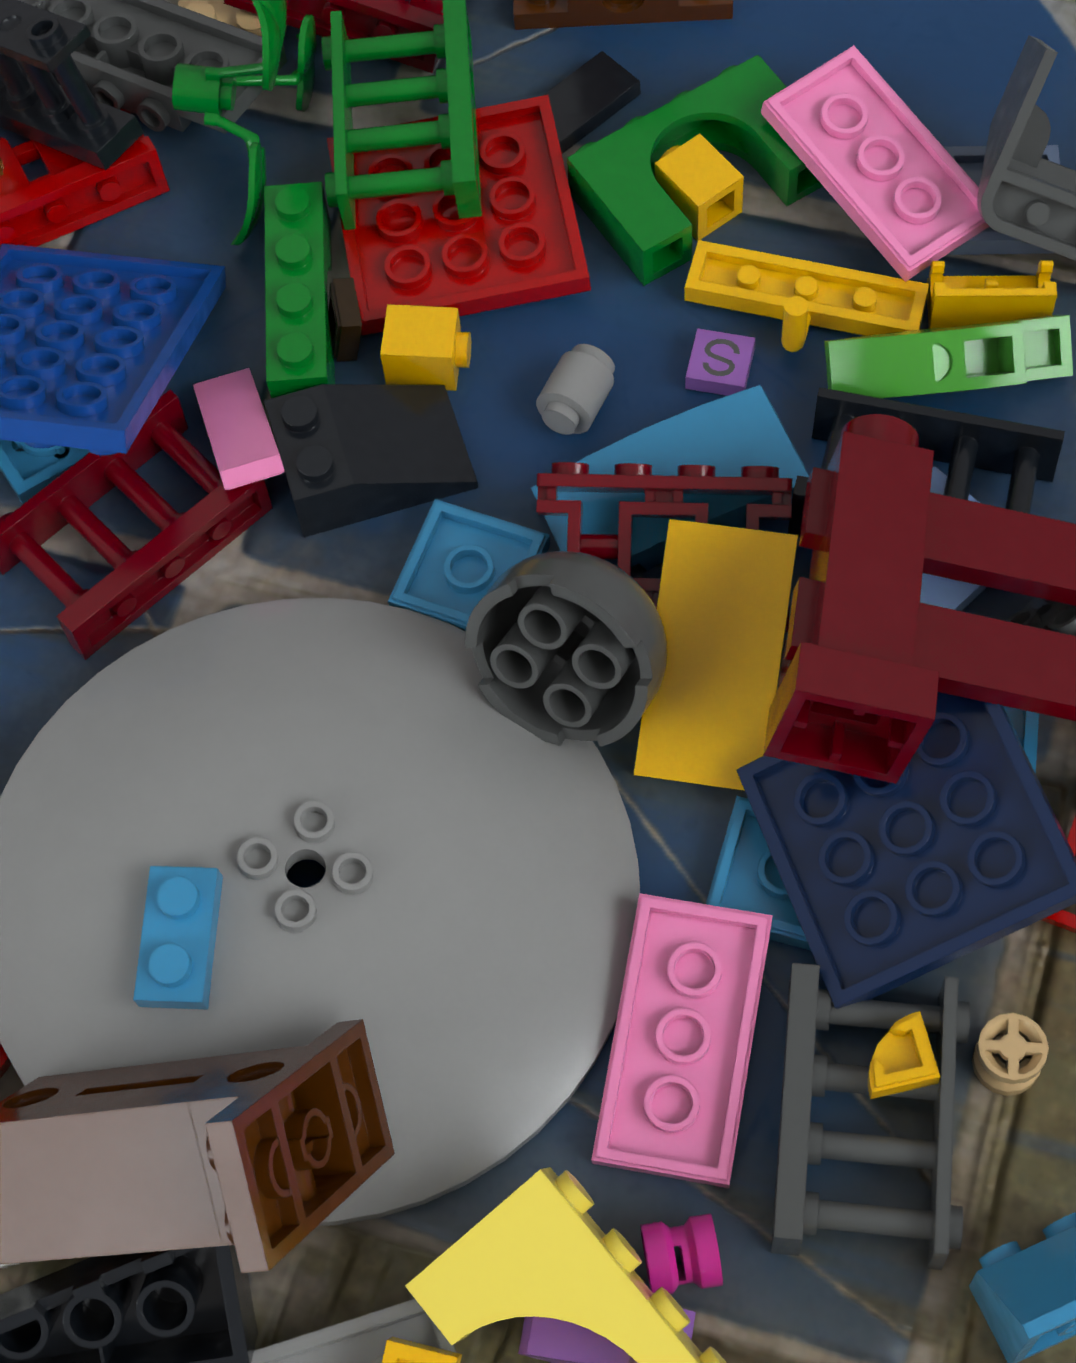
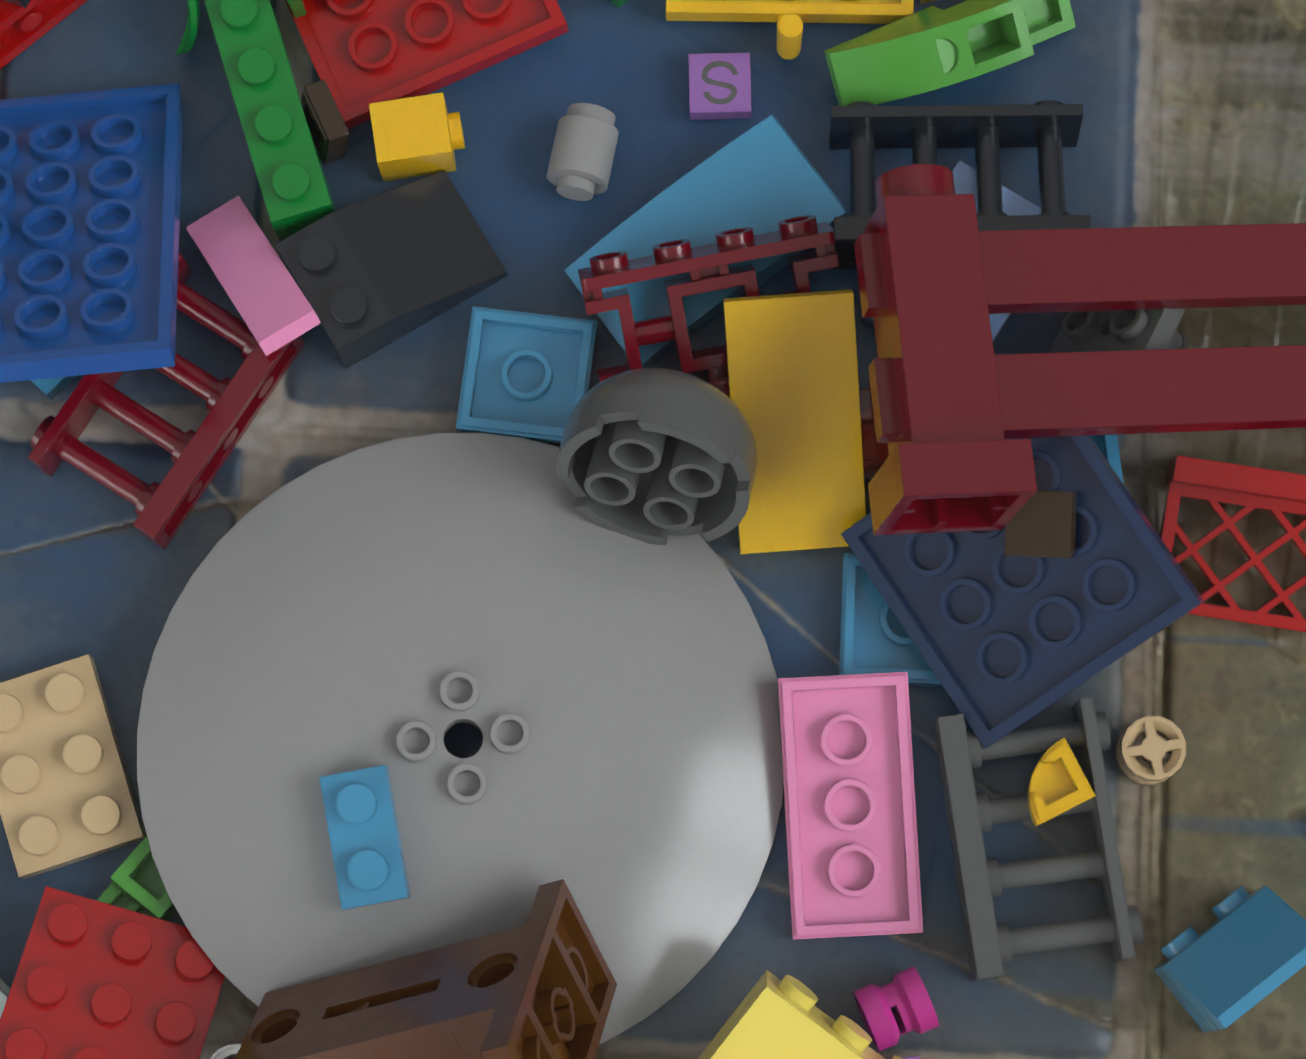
camera: 15 degrees left, 15 degrees up
none -> dark brown tile [1005,490,1077,558]

